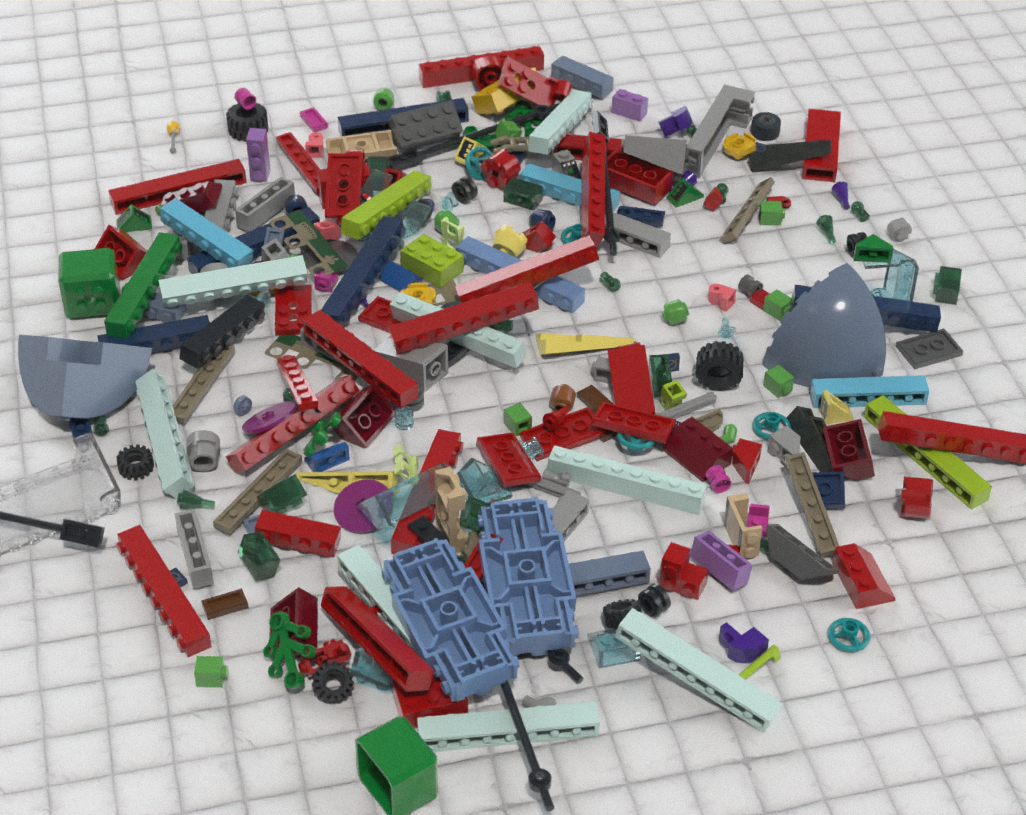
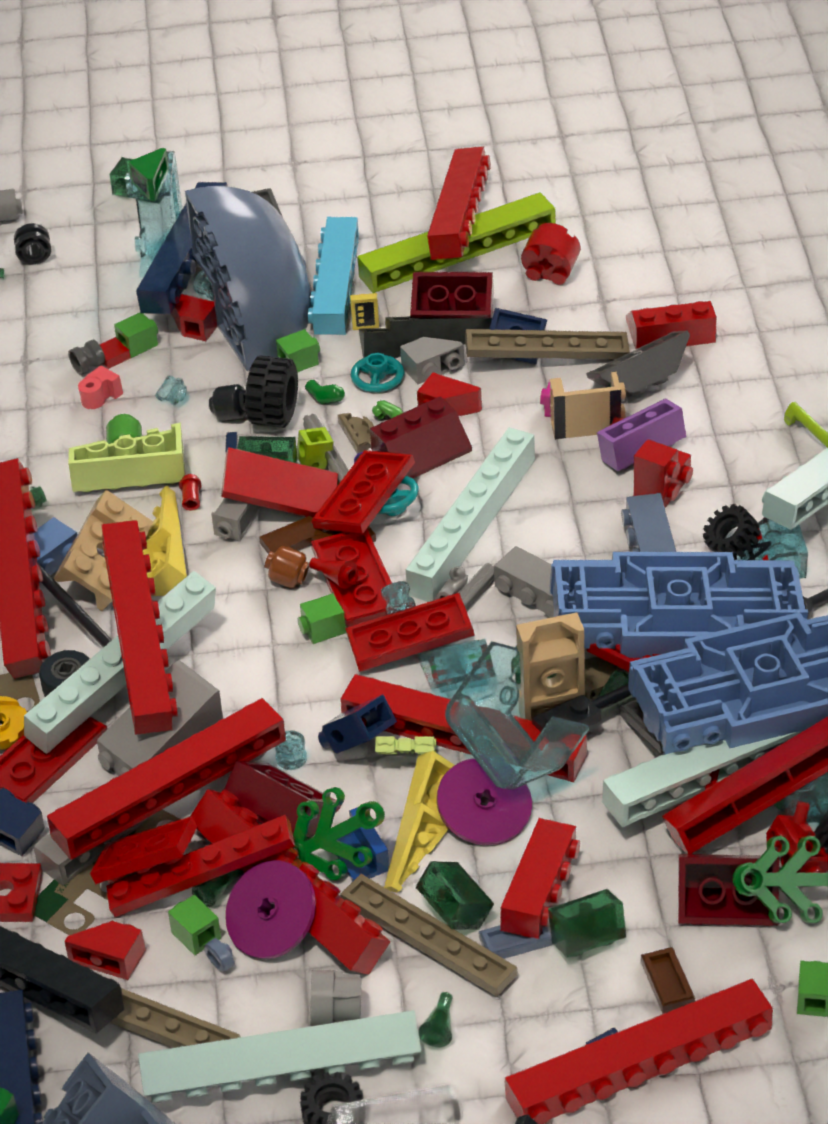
camera: 80 degrees left, 0 degrees up
light grey brick [174,509,214,589] -> none
clear green pin [490,319,513,333] -> none
black wheel [638,584,671,618] -> none
dark pink wheel [705,465,732,493] -> none
dark purple brick [719,622,769,664] -> none
teal piece [828,618,871,652] -> none
none -> tan piece [53,490,153,611]
none -> red slope [64,921,146,980]
none -> yellowish green wedge [68,422,185,492]
none -> red plate [90,816,197,884]
none -> bright green brick [168,895,221,956]
none -> green arm [305,379,345,404]
none -> dark blue torso [318,694,397,754]

